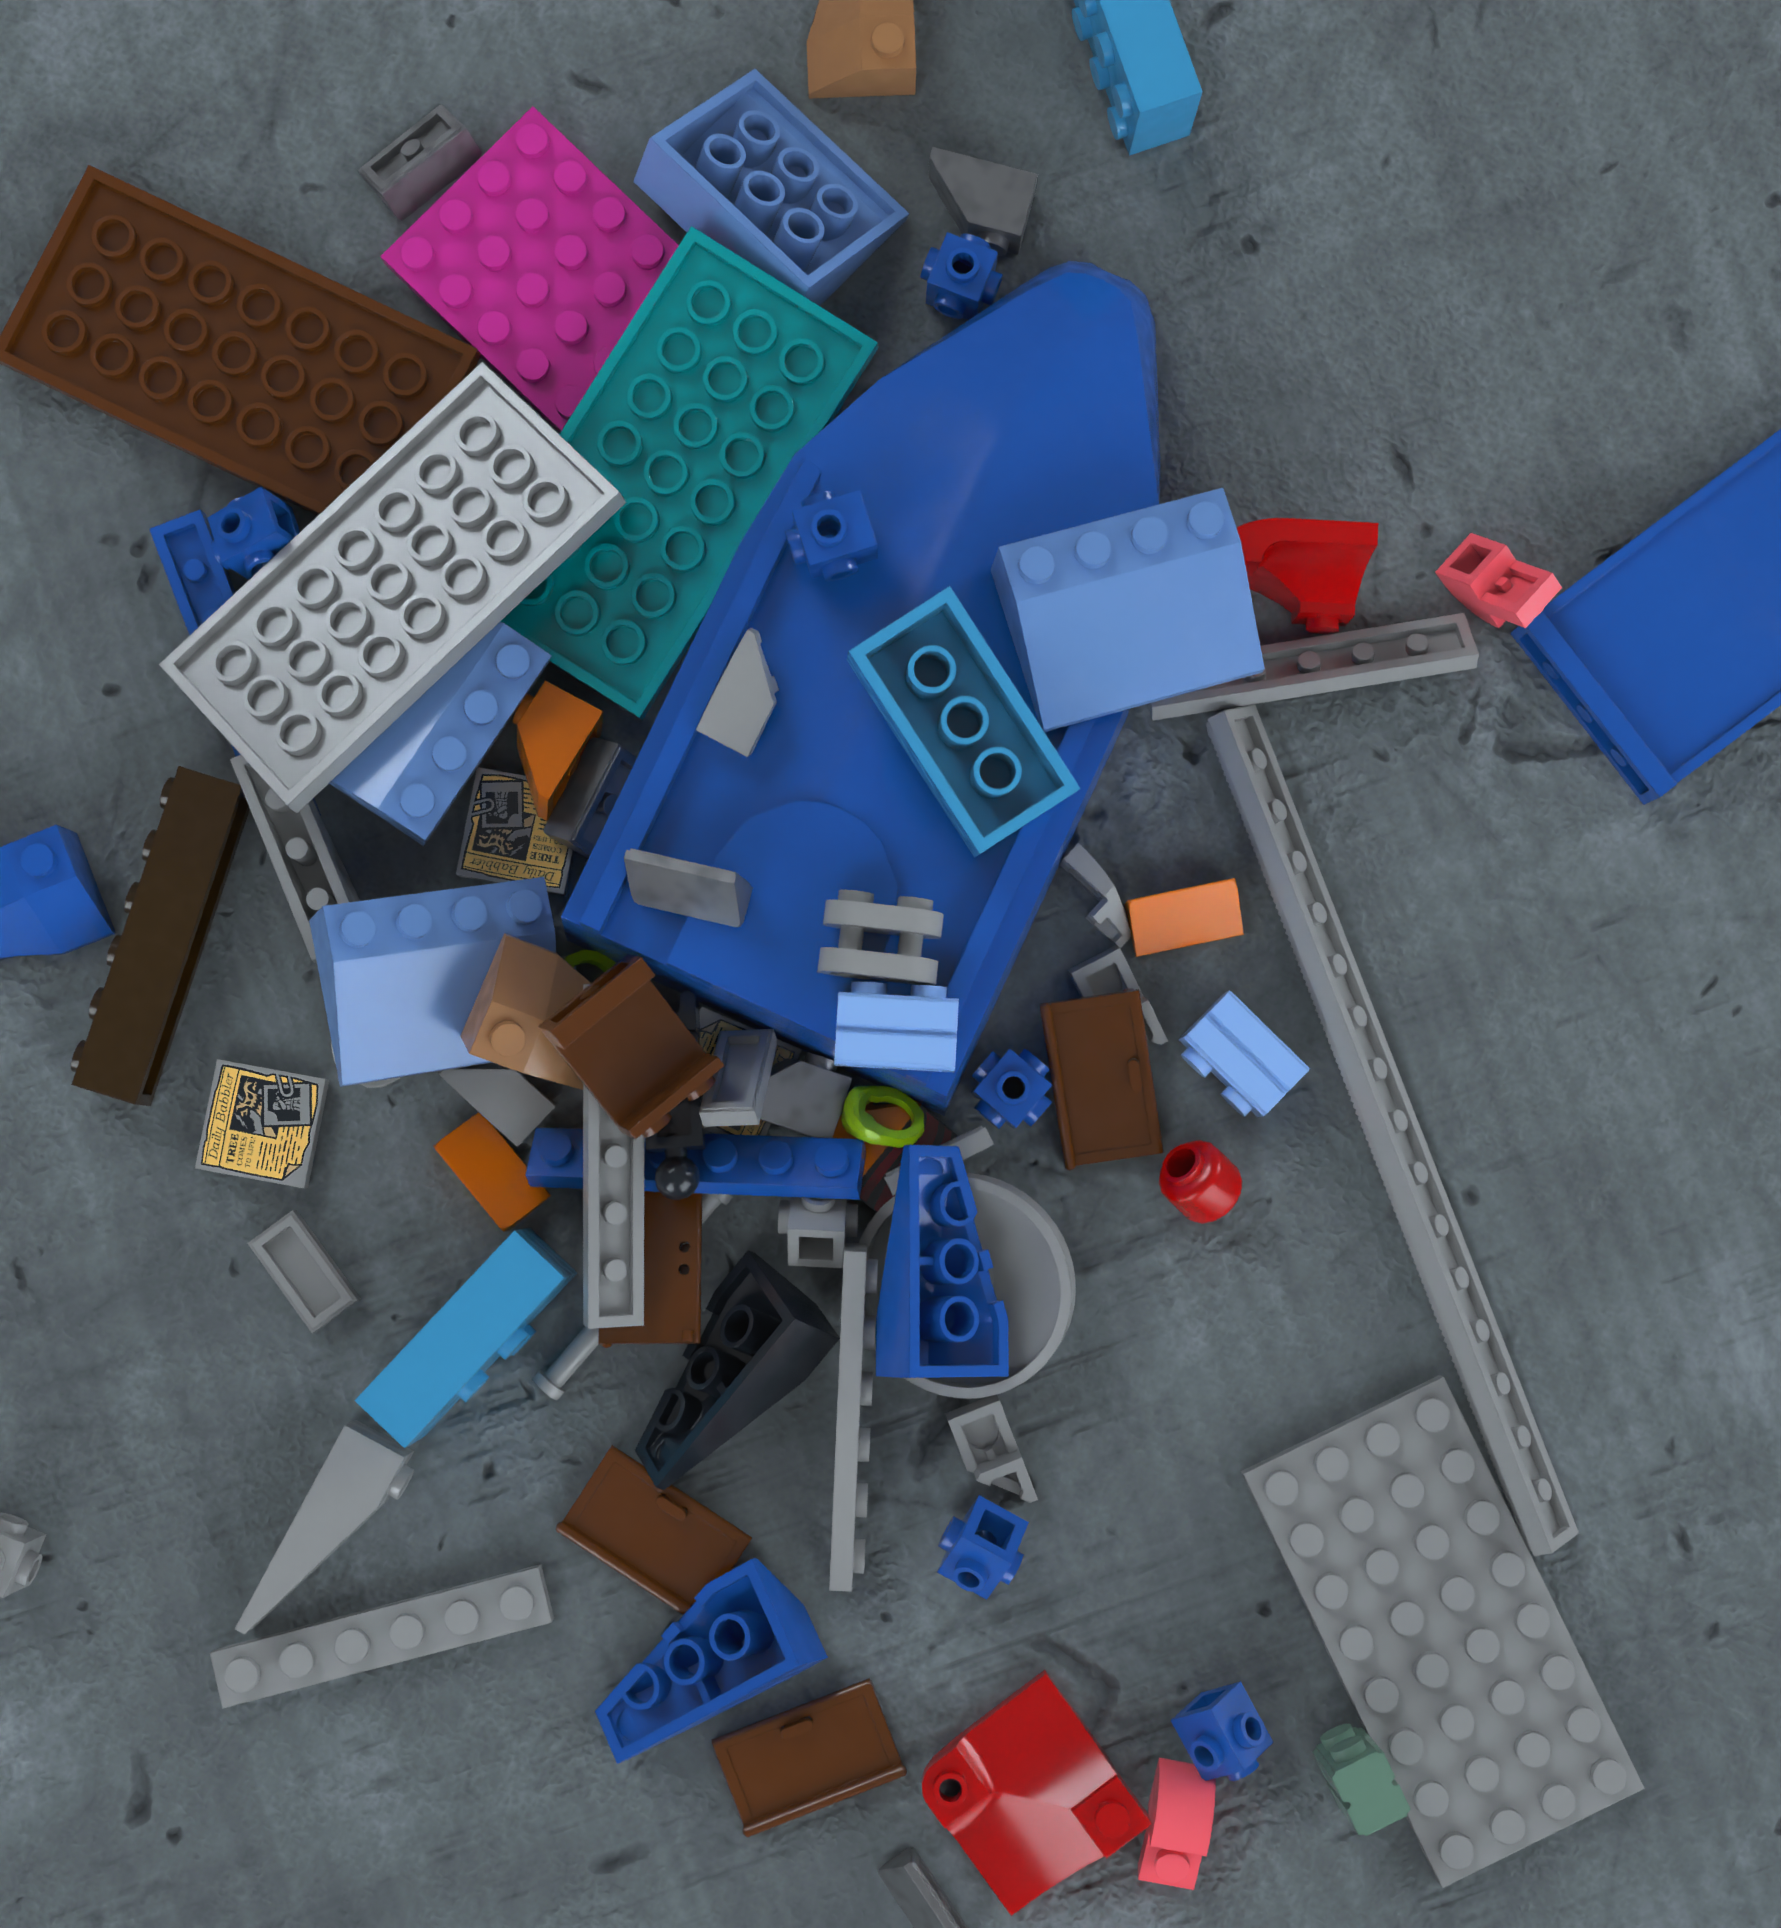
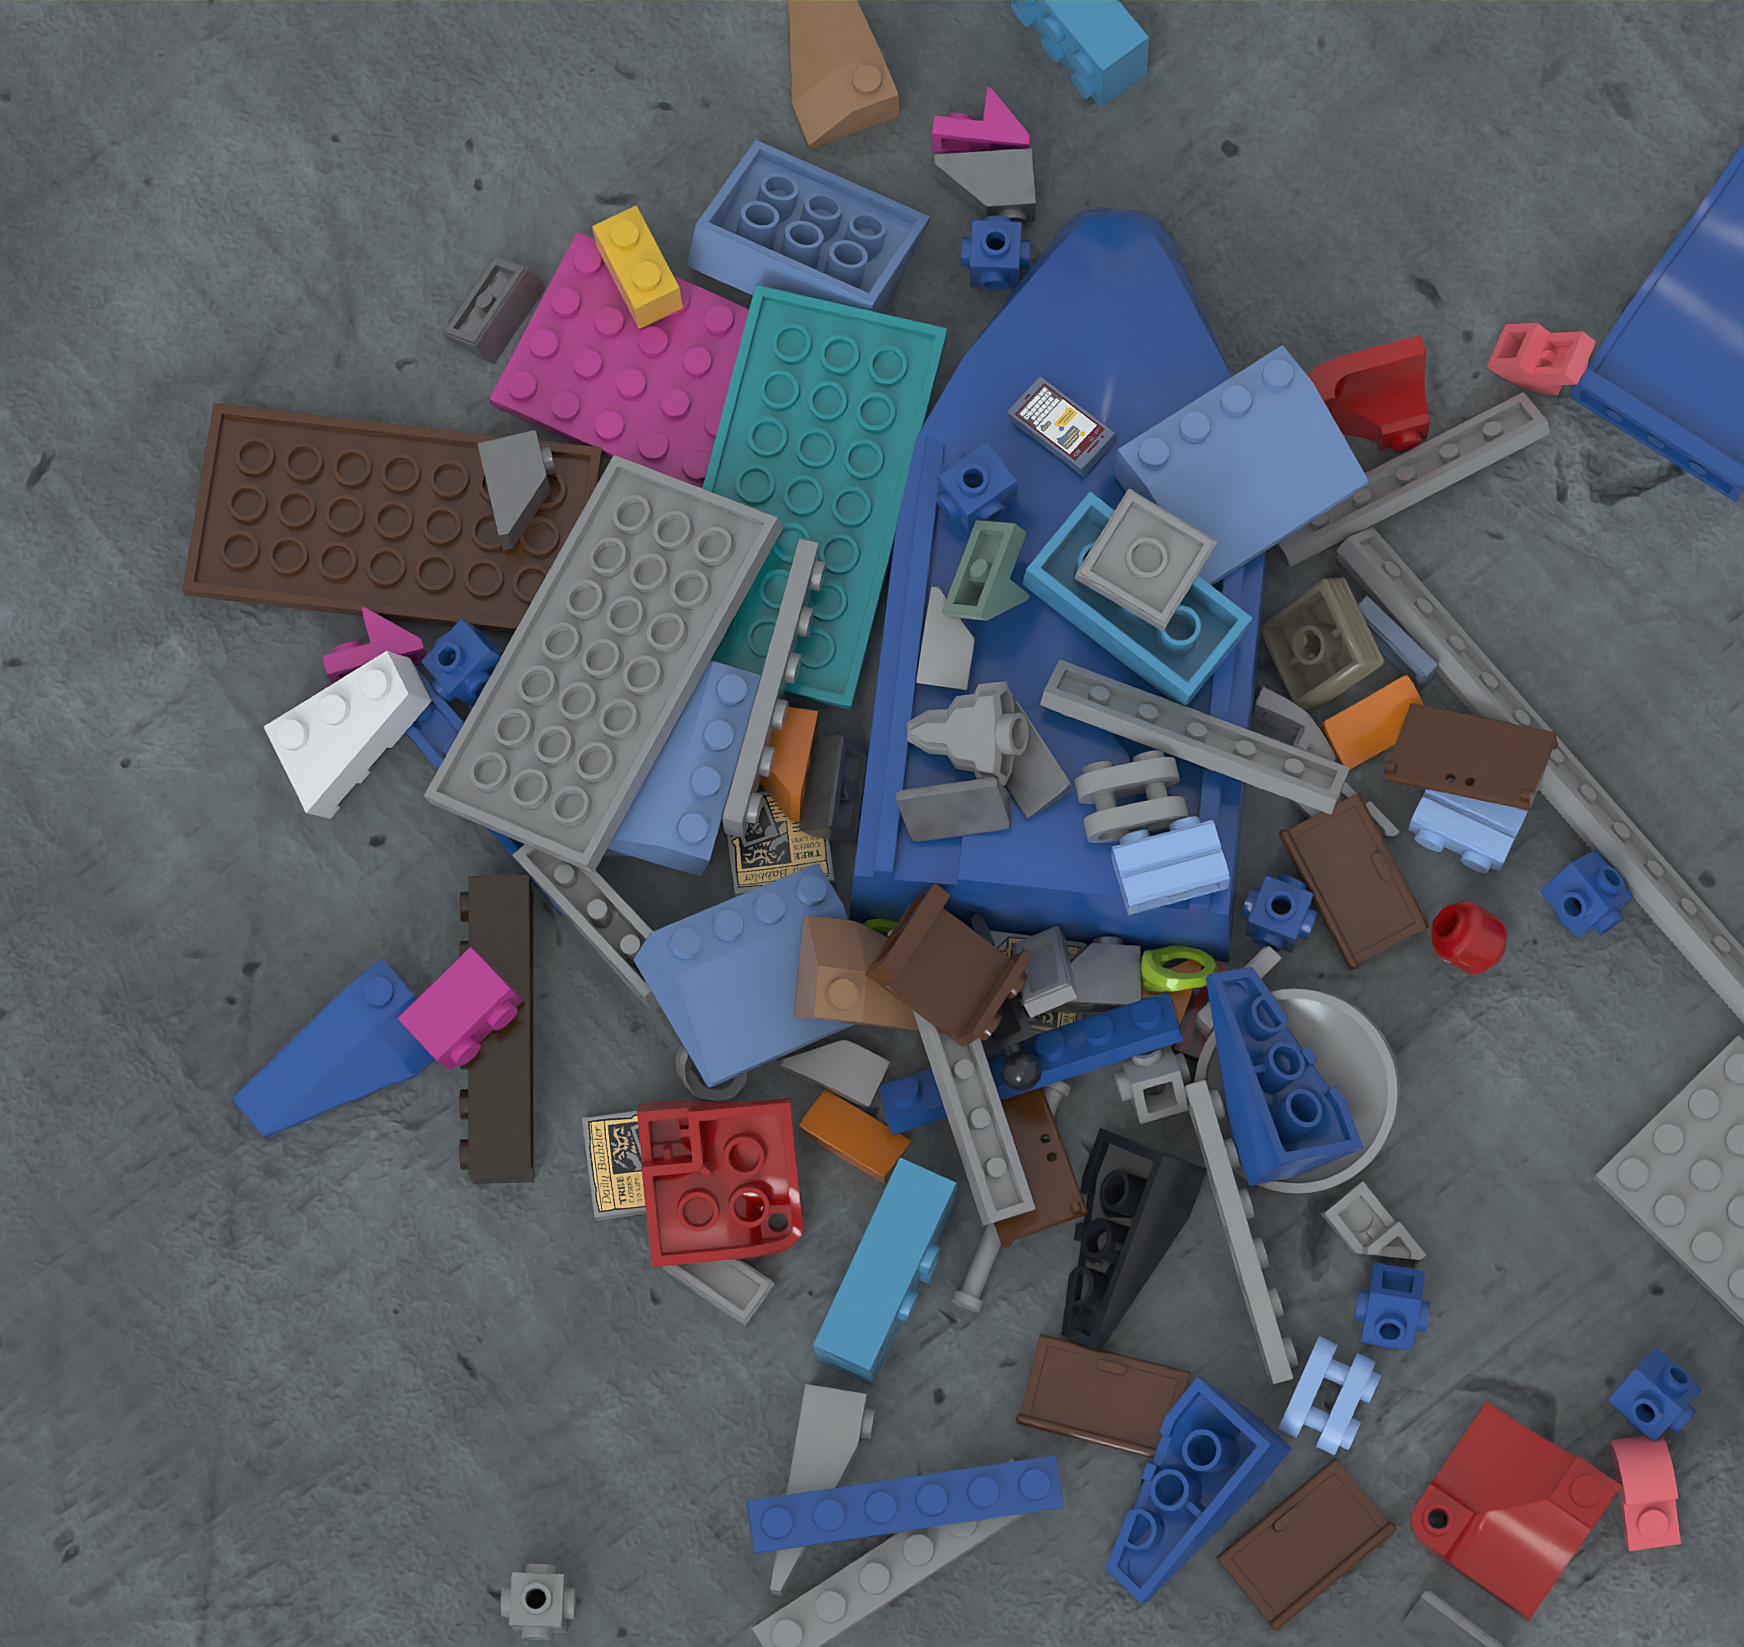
camera: 10 degrees left, 10 degrees down
none -> white wedge [264,651,431,819]
none -> dark pink slope [322,607,427,684]
none -> dark pink brick [397,947,524,1071]
none -> flat silver slope [477,430,556,551]
none -> yellow brick [592,205,683,329]
none -> red slope [637,1098,804,1267]
none -> light grey plate [722,539,827,838]
none -> blue plate [746,1455,1064,1554]
none -> light grey rock [907,681,1029,786]
none -> dark pink slope [932,87,1030,154]
none -> sand green slope [942,520,1030,621]
none -> flat silver slope [1005,701,1071,820]
none -> tile [1007,376,1117,477]
none -> light grey plate [1040,659,1350,815]
none -> light grey tile [1074,489,1218,632]
none -> dark tan brick [1260,577,1384,711]
none -> light blue brick [1278,1336,1381,1456]
none -> sand blue tile [1358,596,1439,691]
none -> reddish brown door [1384,703,1558,811]
none -> blue brick [1540,850,1634,939]

